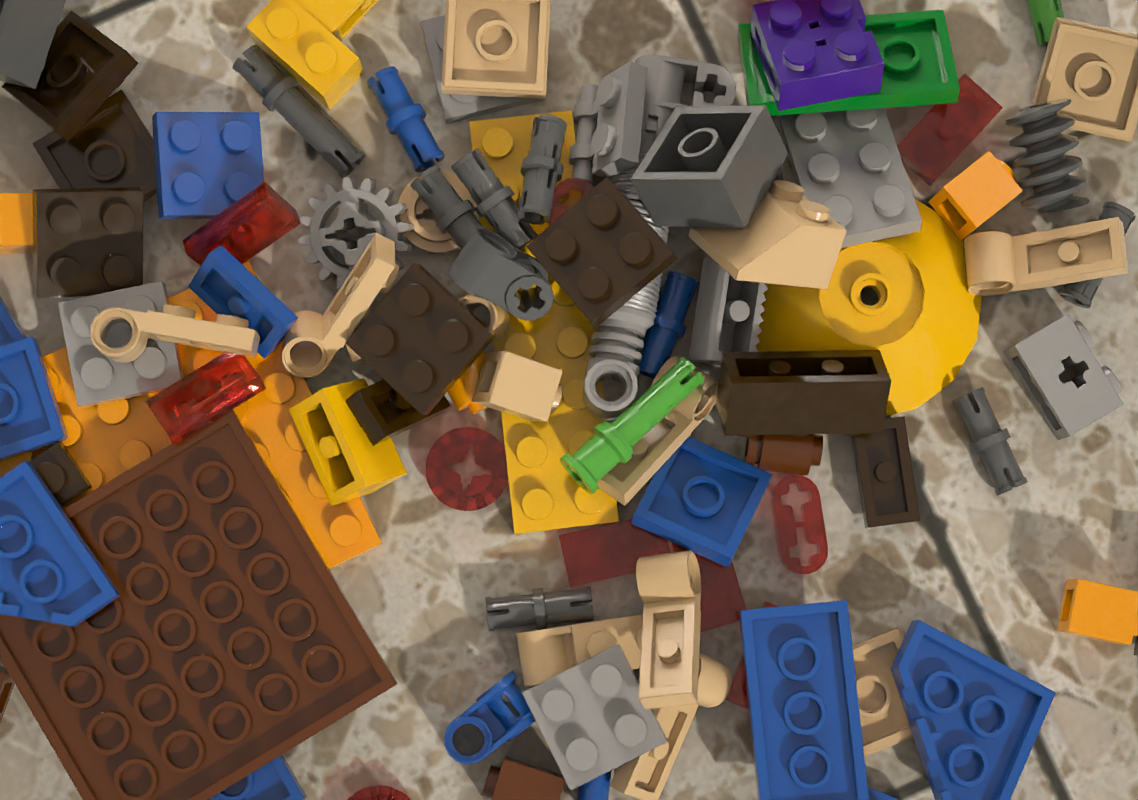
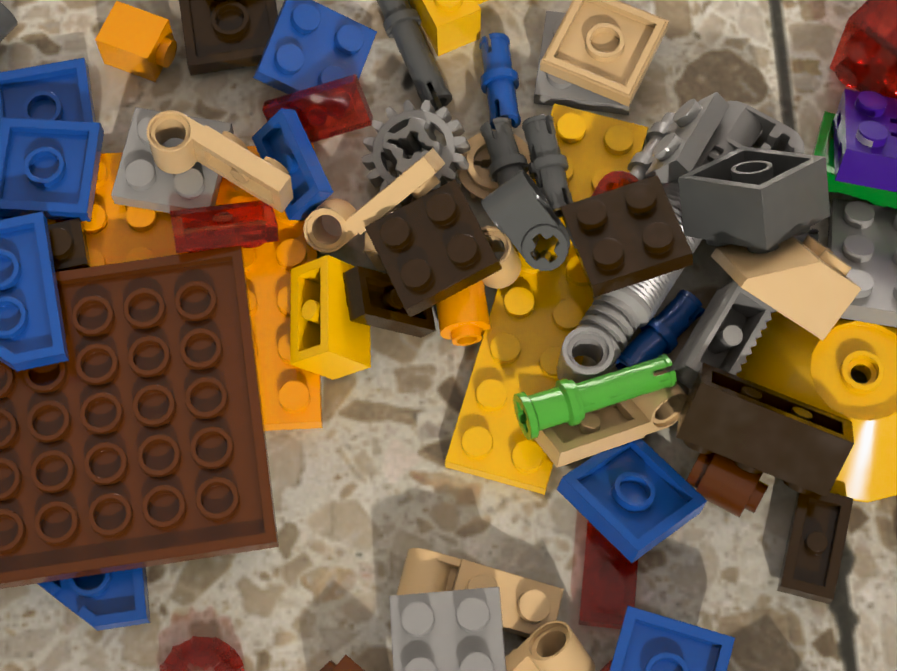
camera: 30 degrees right, 15 degrees down
dark brown plate [33,187,143,298] -> none
clear red gear [426,427,508,511] -> none
blue piece [444,670,536,764] -> none
tan brick [472,351,563,422] -> none
dark grey pin [485,586,594,631] -> none
dark grey pin [517,115,567,225] -> none
clear red plate [559,519,670,587] -> none
tan plate [636,550,701,710] -> none
clear red beam [770,475,828,575] -> none

